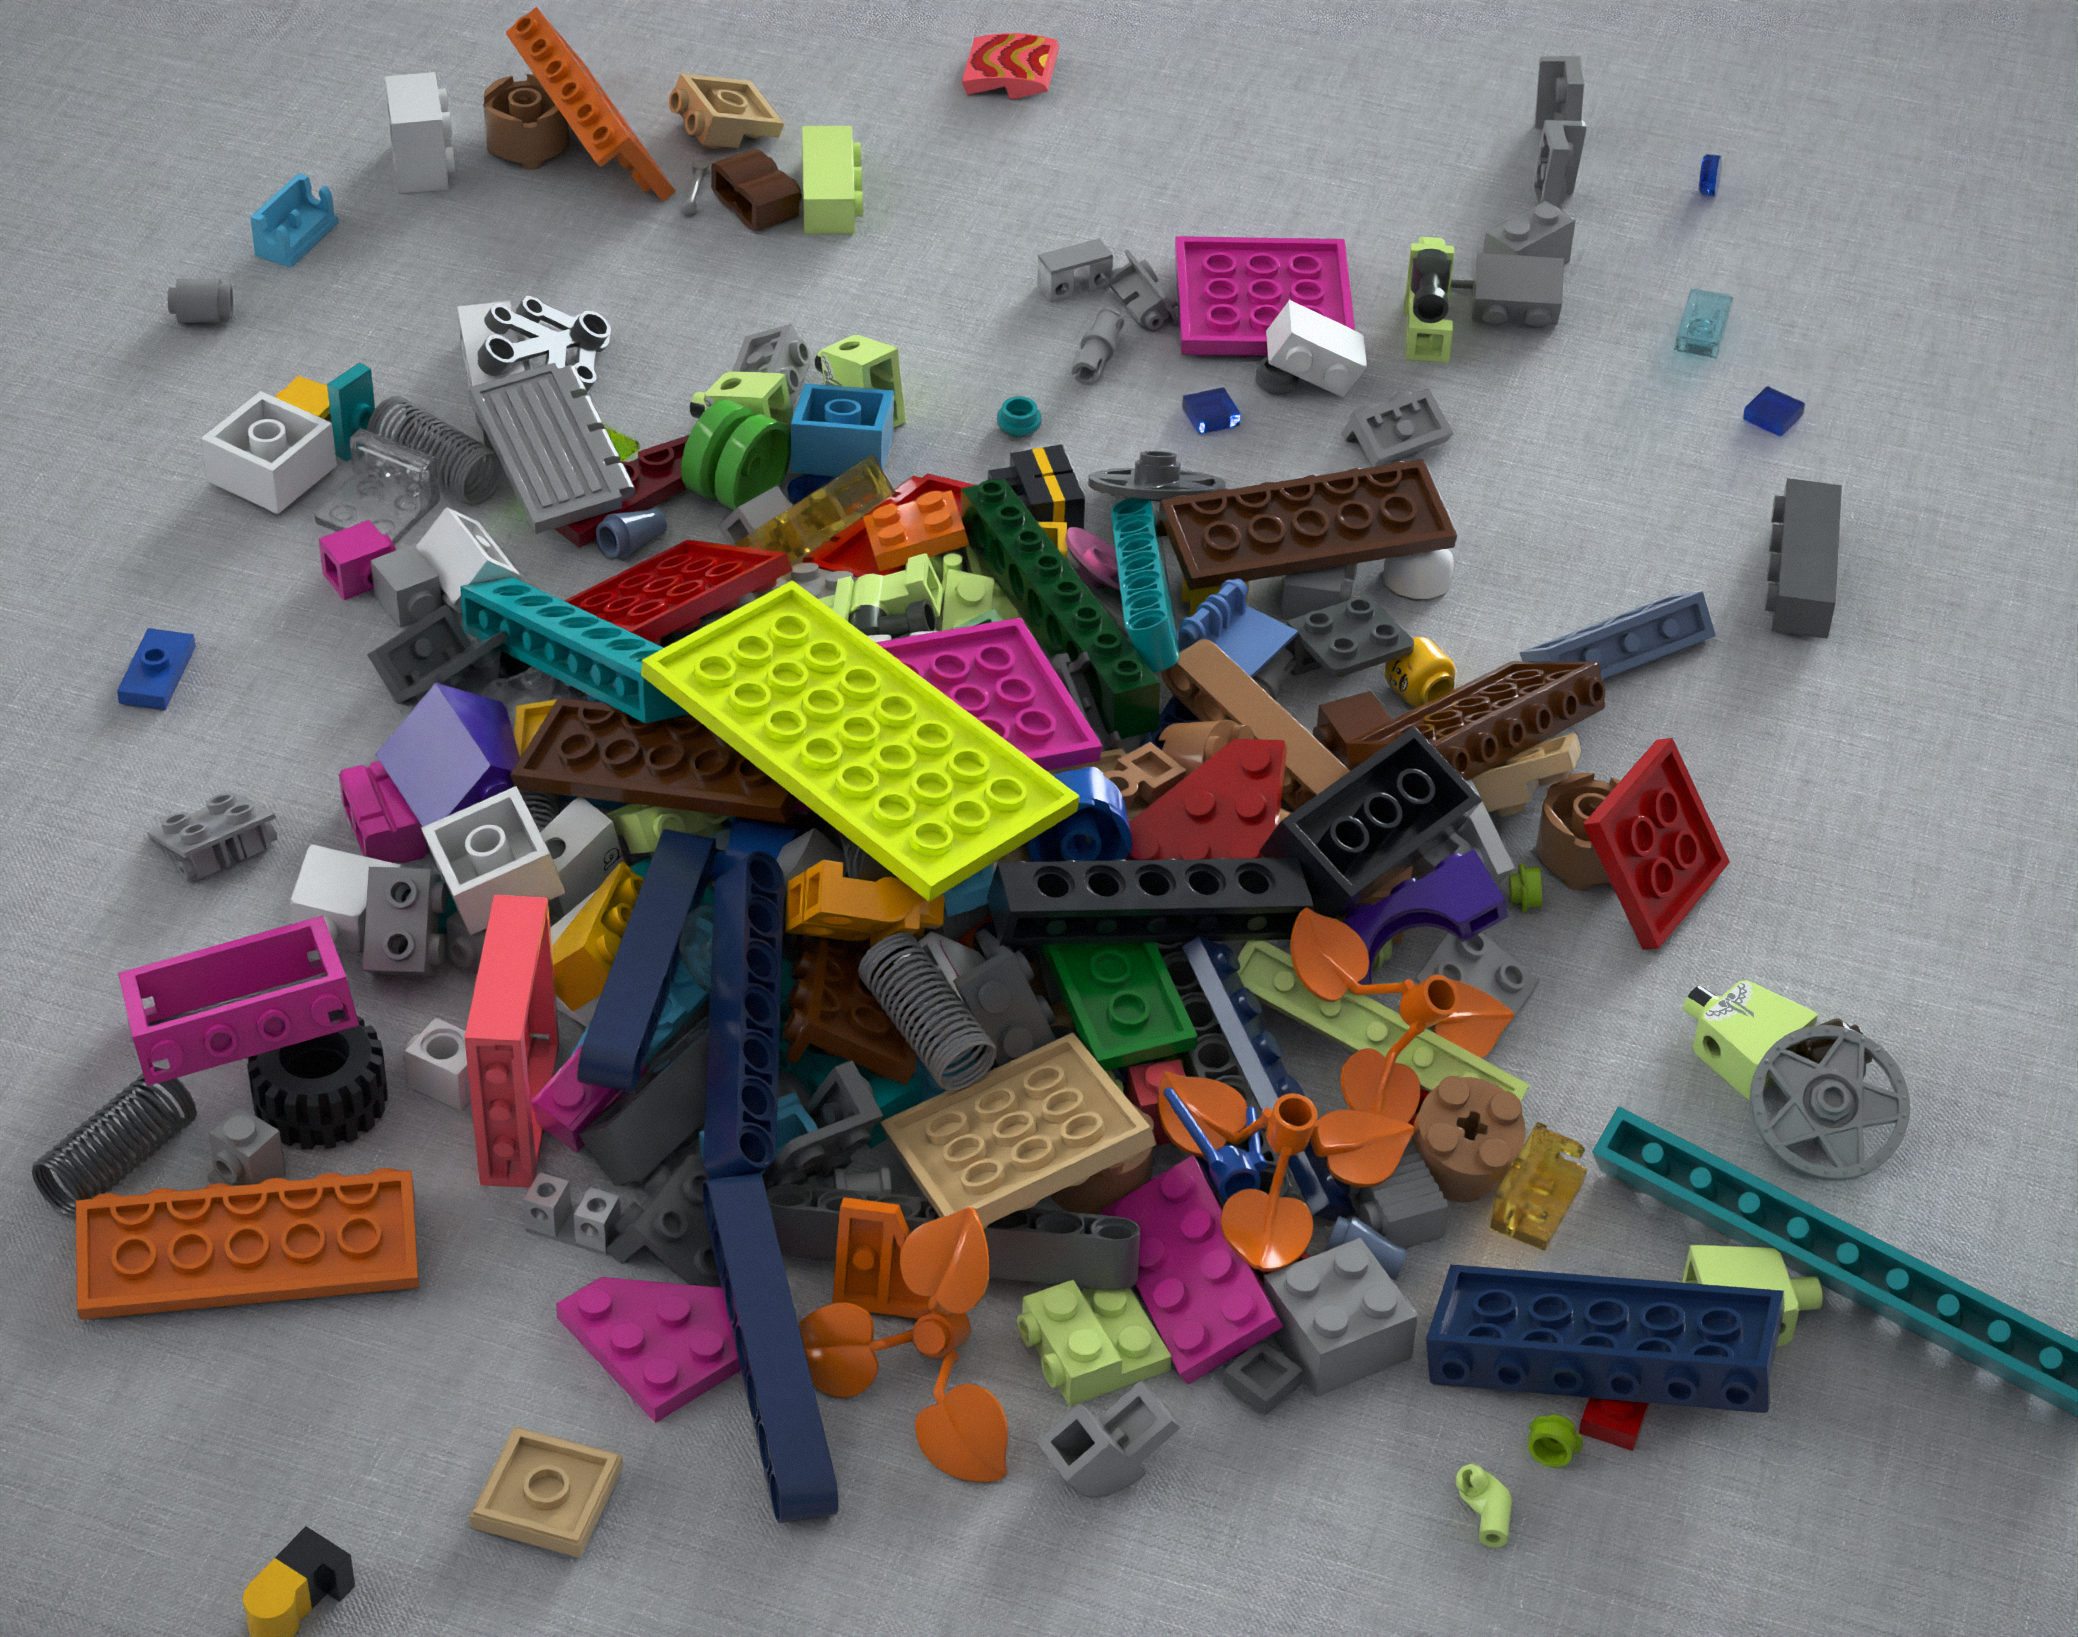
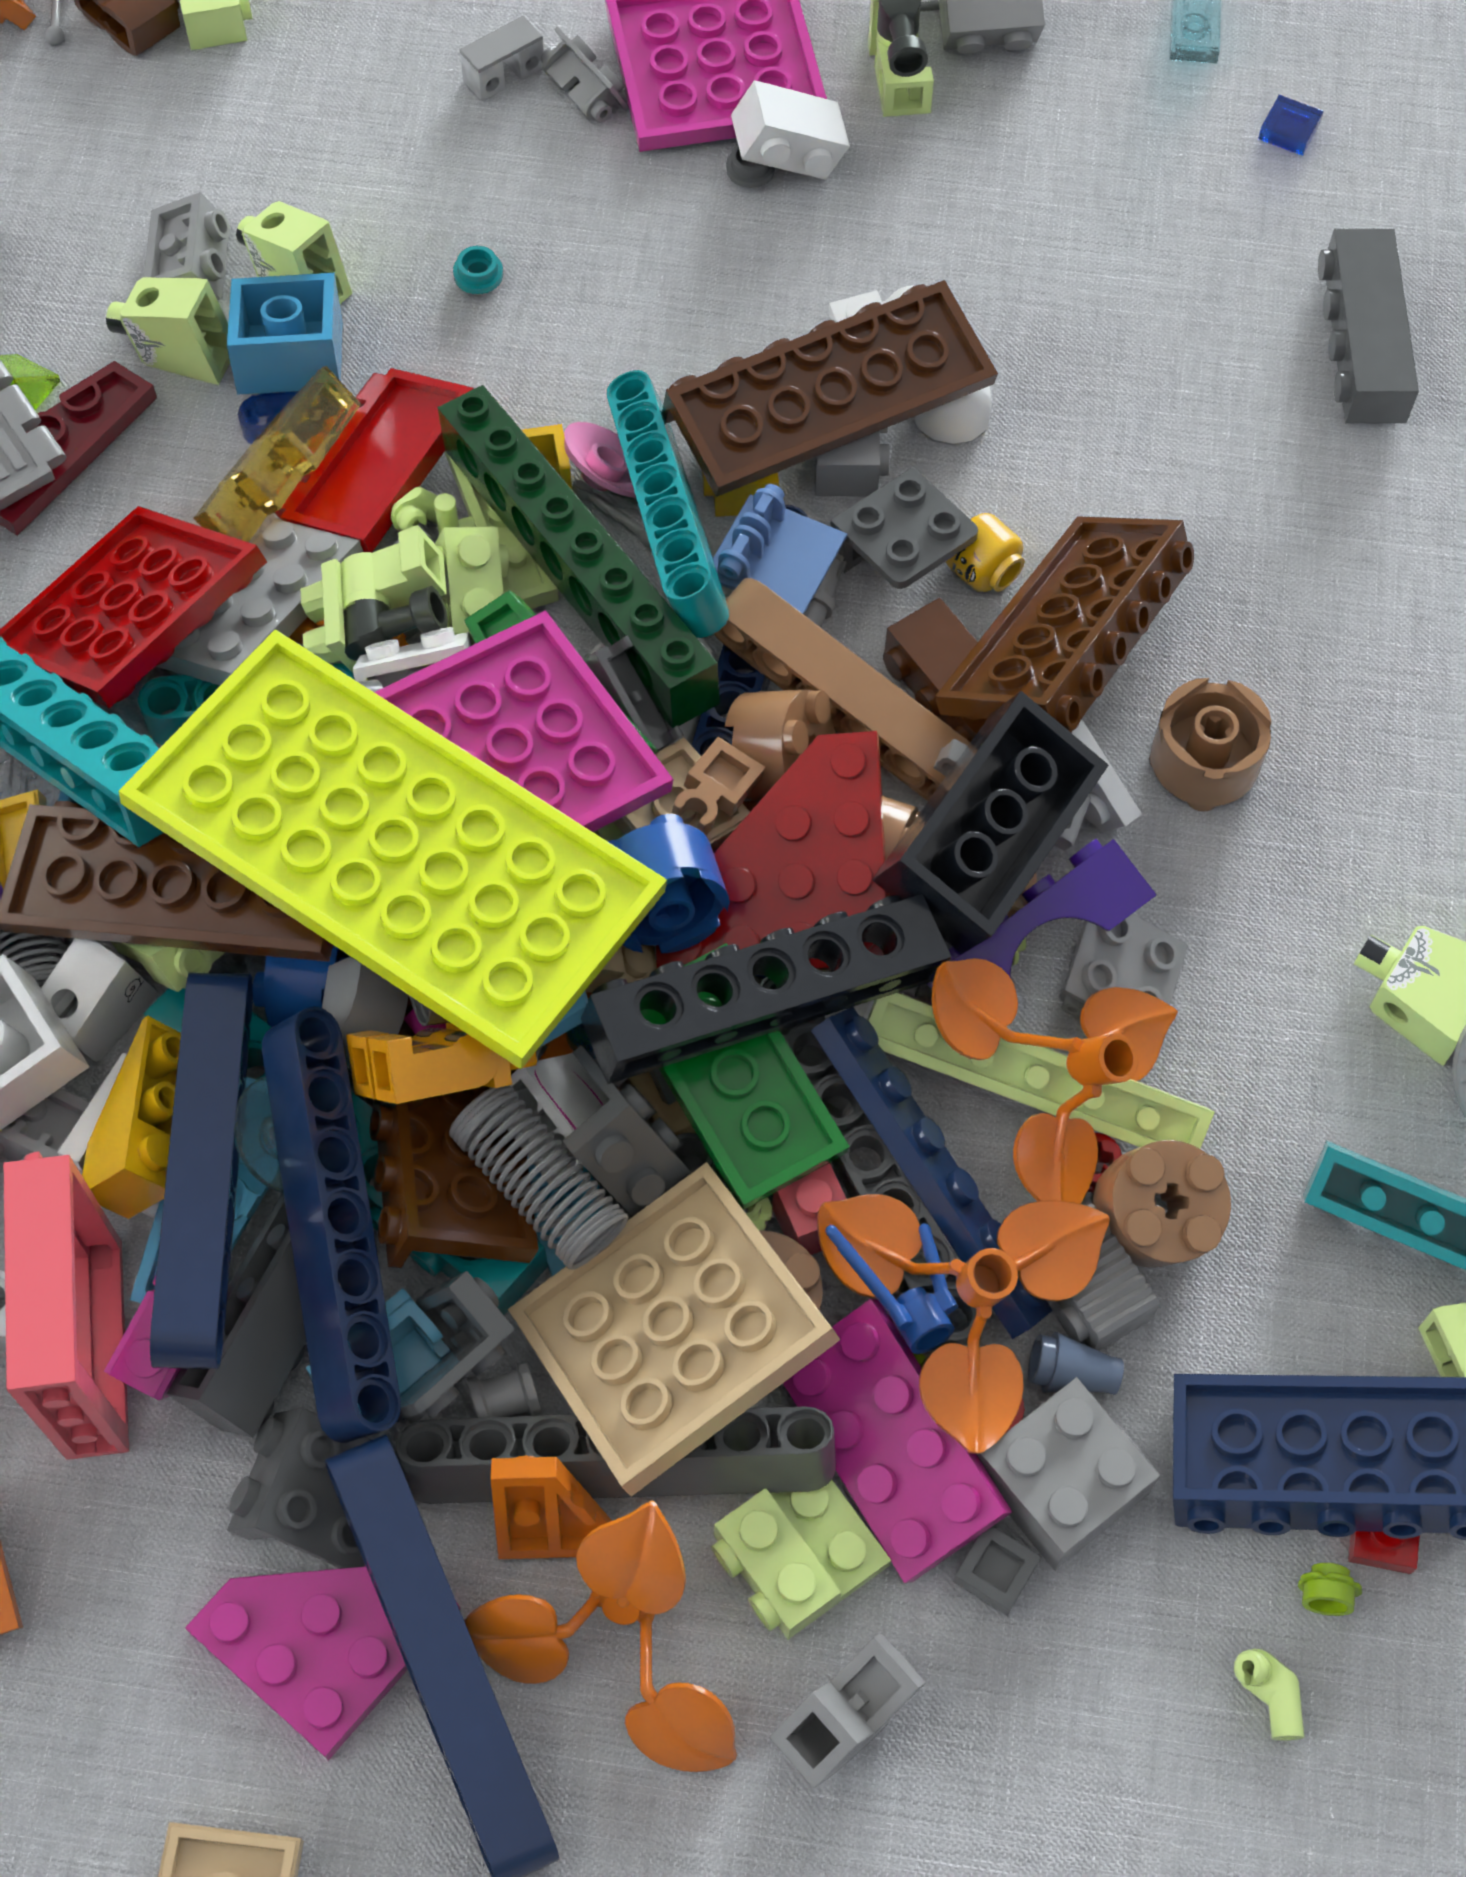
camera: 10 degrees left, 20 degrees up
flat silver piece [523,1172,621,1256] -> none
sand blue cone [596,508,667,559] -> none
bright green wheel [681,399,791,510] -> none
light grey brick [718,485,798,550] -> none
orange plate [863,490,969,572] -> none
black hips [988,444,1085,530] -> none
light grey pin [1072,308,1124,385] -> none
dark grey wheel [1088,451,1226,502] -> none
clear blue tile [1182,387,1241,434] -> none
light grey bracket [1341,388,1453,467] -> none
tan plate [1472,733,1581,817] -> none
clear yellow hinge [1490,1122,1587,1251] -> none
lime plate [1509,863,1542,913] -> none
sand blue fence [1519,591,1716,679] -> none
red plate [1583,738,1730,949] -> none

